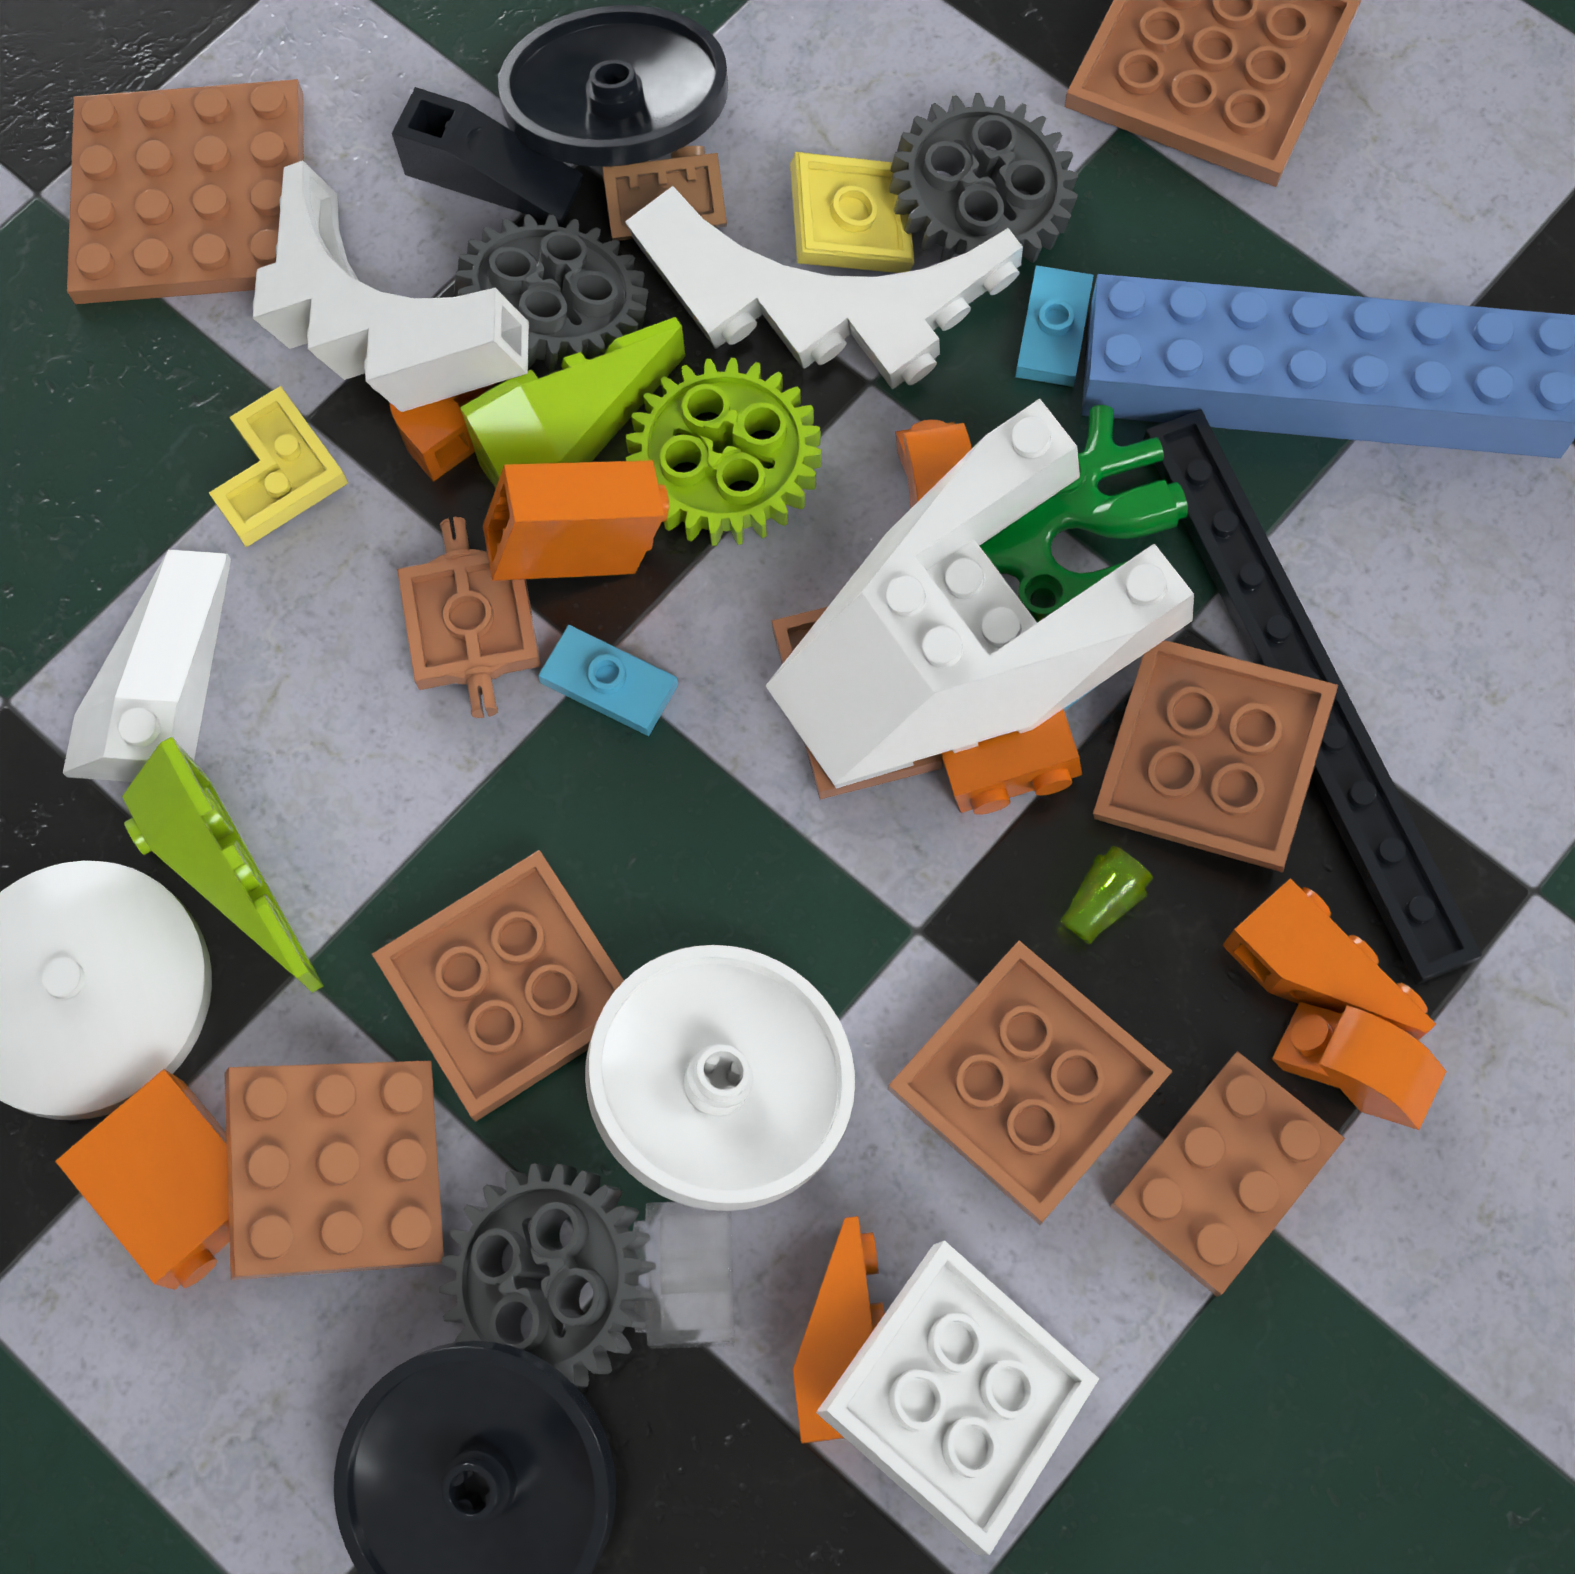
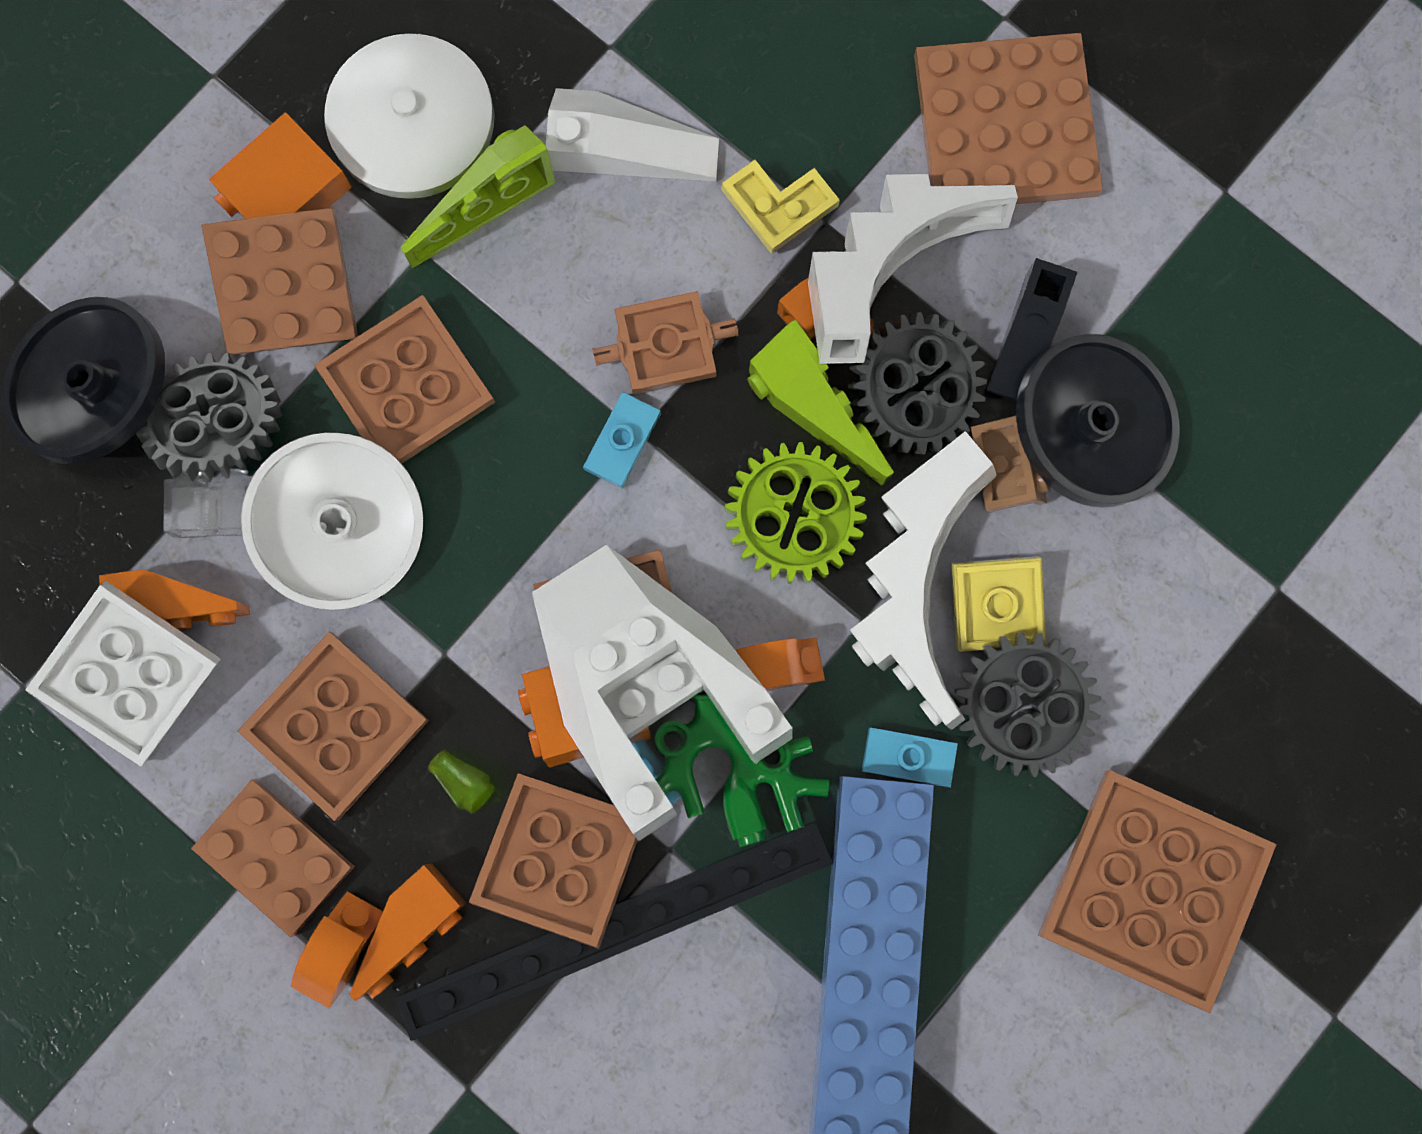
camera: 85 degrees right, 10 degrees up
orange brick [483,460,669,581] -> none

